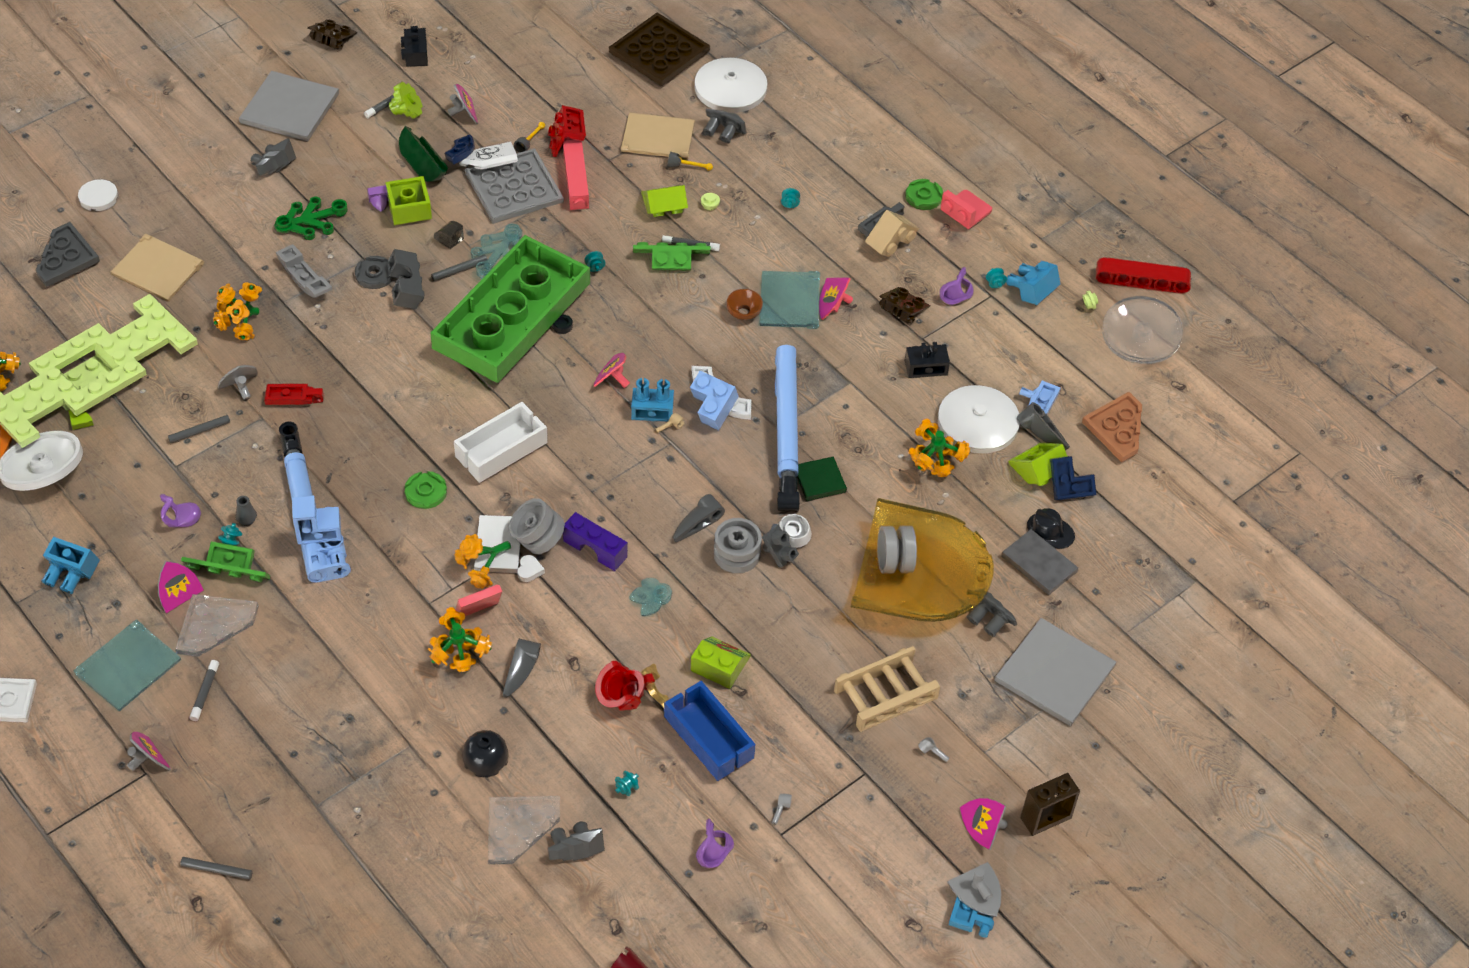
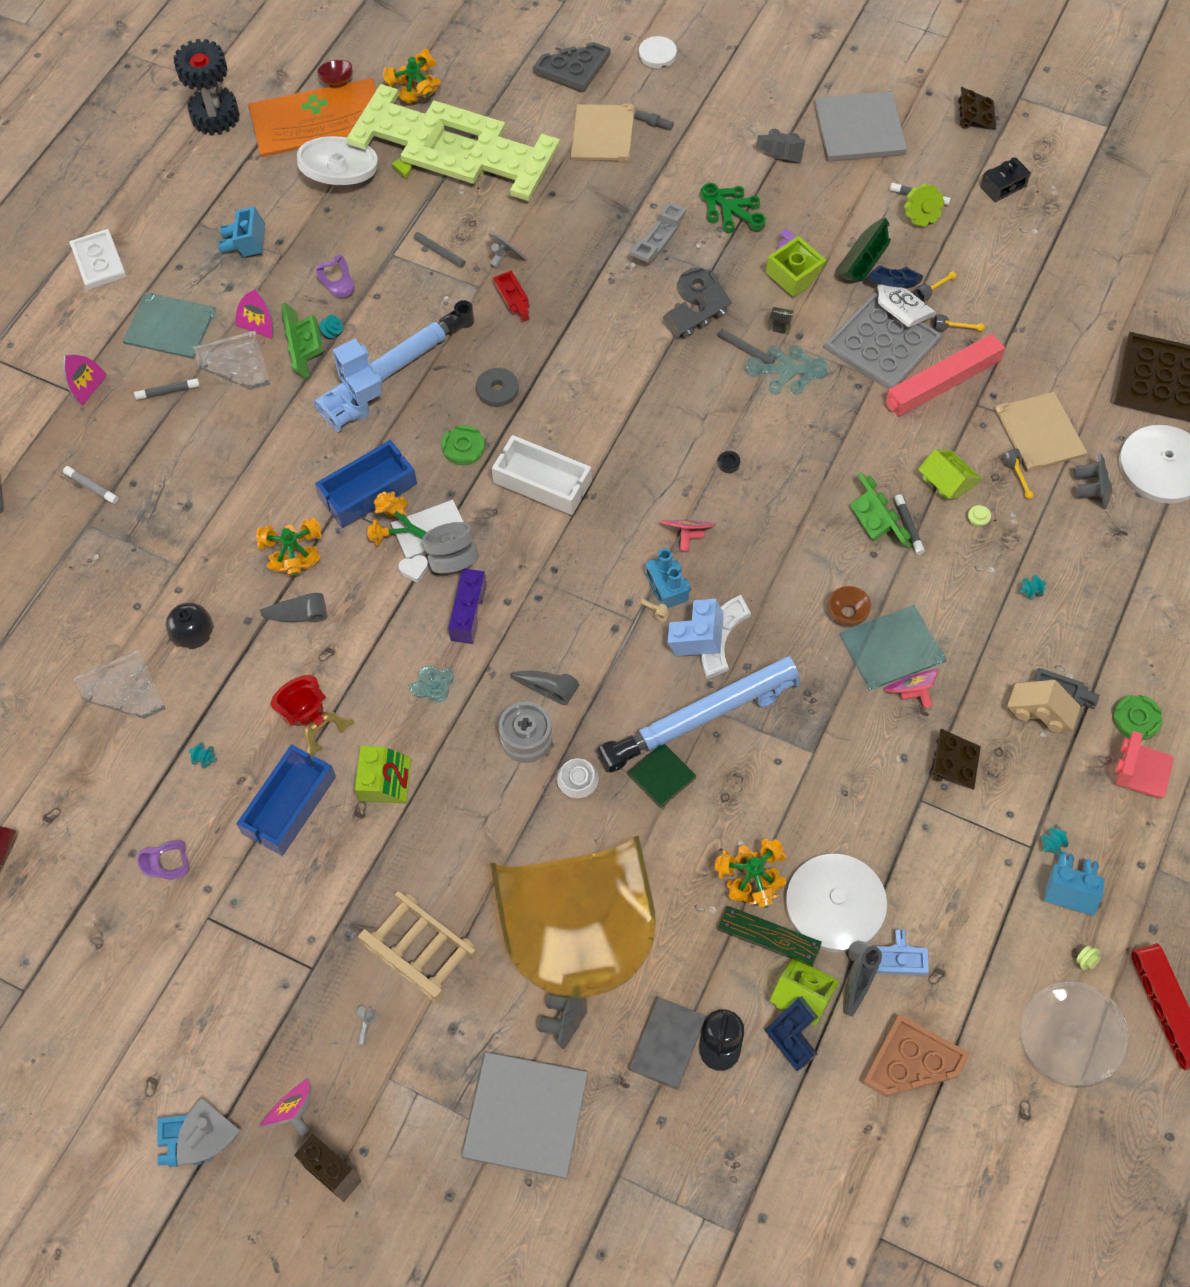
camera: 70 degrees right, 10 degrees up
light orange plant [213,282,262,340] -> none
dark grey cone [235,496,257,526] -> none
bright green plate [430,235,590,383] -> none
shield [448,84,478,125] -> none
coral tile [455,584,502,616] -> none
red bracket [548,105,586,157] -> none
dark grey connector [548,821,605,861] -> none
teal wheel [584,251,606,272] -> none
dark grey hips [761,524,799,567] -> none
light grey hand [771,794,792,825] -> none
light grey wheel [877,526,917,573] -> none
black brick [904,342,950,378] -> none
medium lavender piece [940,267,974,305] -> none
none -> light grey bar [63,466,119,504]
none -> blue piece [315,439,417,528]
none -> dark grey tile [476,368,519,407]
none -> dark grey bar [635,110,674,130]
none -> dark green tile [718,906,822,967]
none -> dark grey hinge [914,271,957,302]

